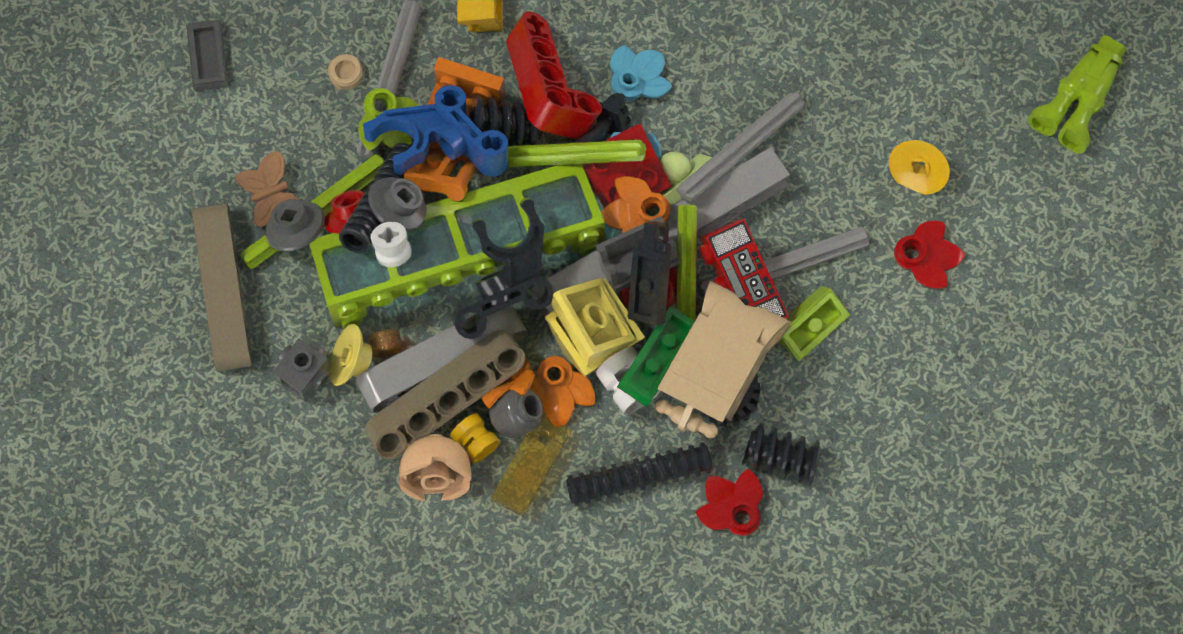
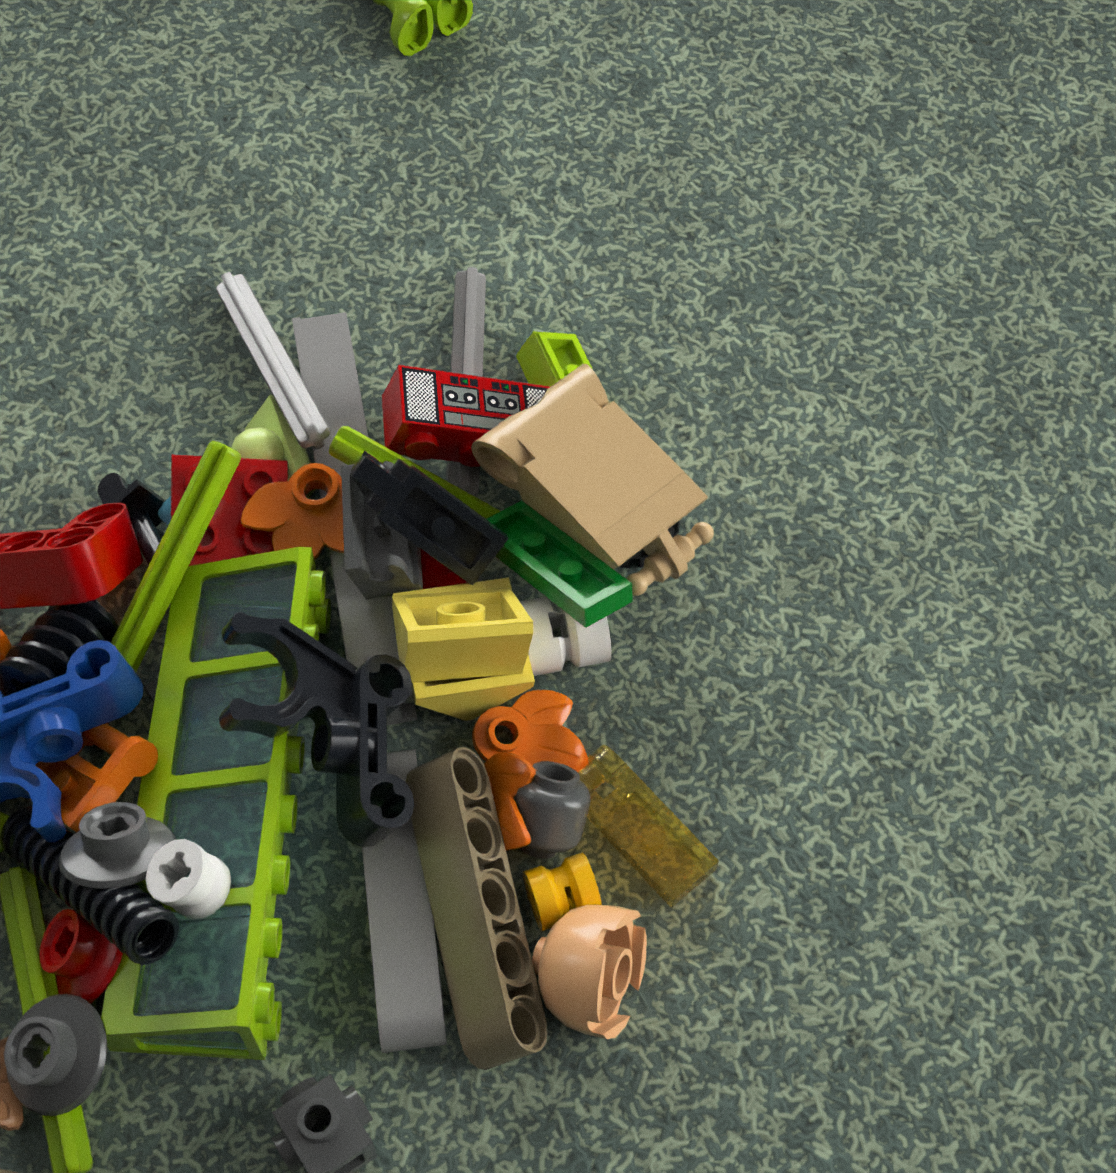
camera: 75 degrees left, 10 degrees down
light yellow piece [330,324,372,386] -> none
clear orange bush [368,330,403,358] -> none
black piece [566,442,713,507] -> none
medium azure plate [609,45,672,102] -> none
red plate [696,469,763,536] -> none
black piece [742,423,822,486] -> none
yellow piece [889,140,950,195] -> none
red plate [894,221,965,289] -> none

